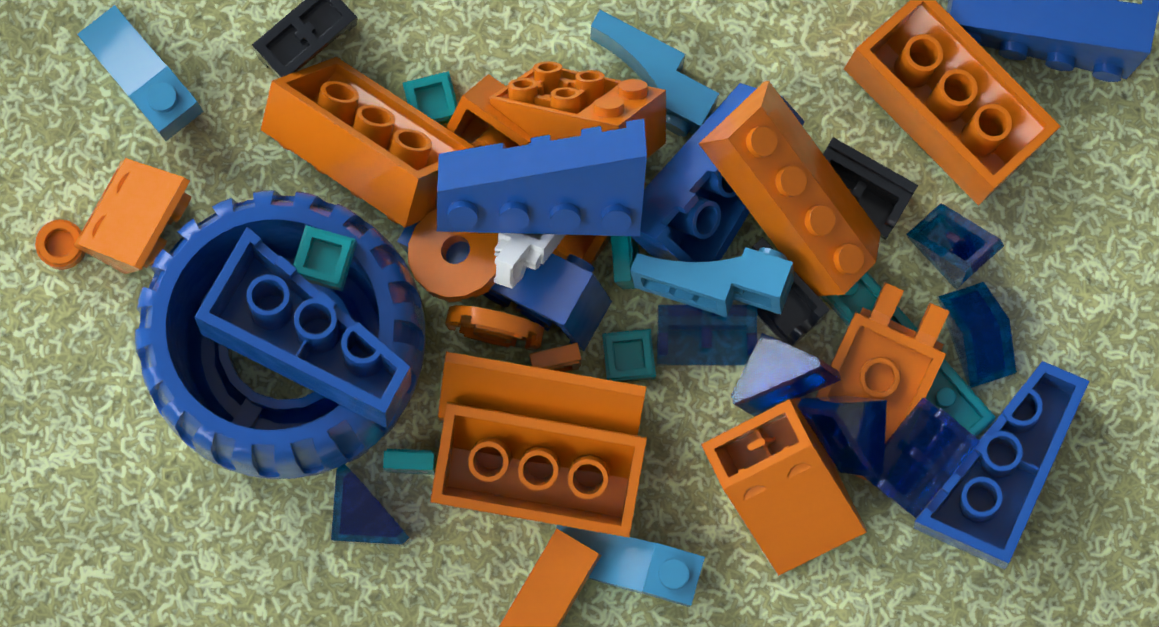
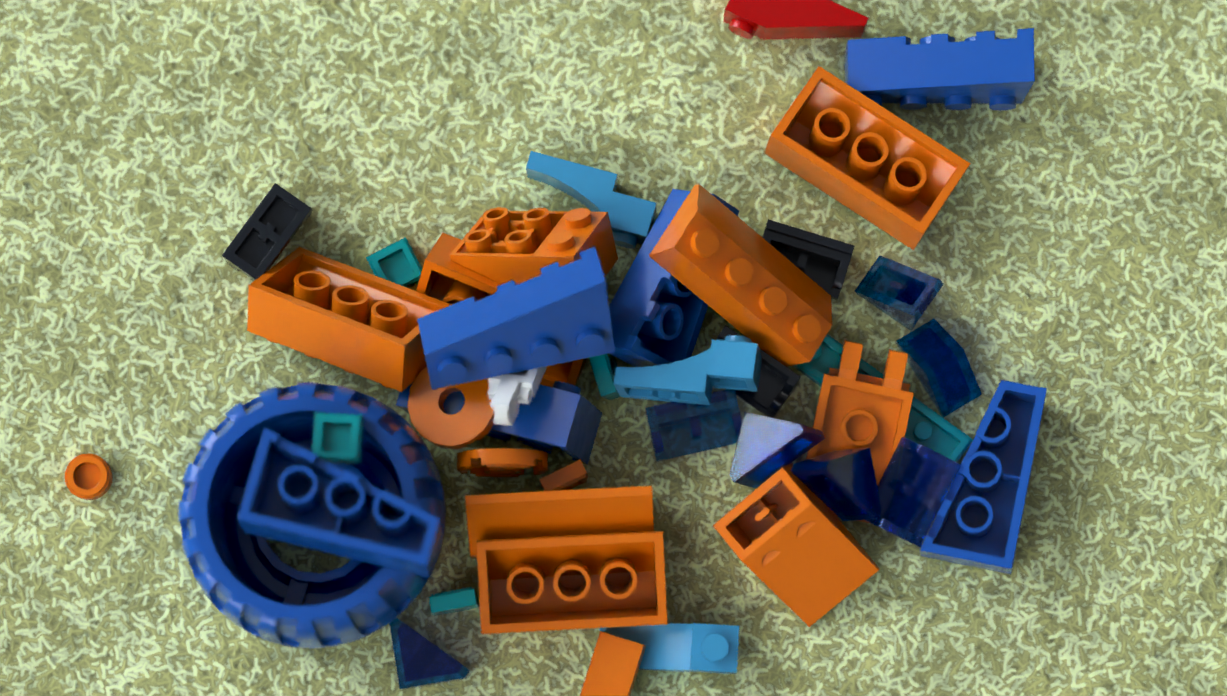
camera: 10 degrees left, 0 degrees up
orange slope [74,158,192,274] -> none
dark azure slope [77,5,204,141] -> none
teal tile [602,329,656,382] -> none

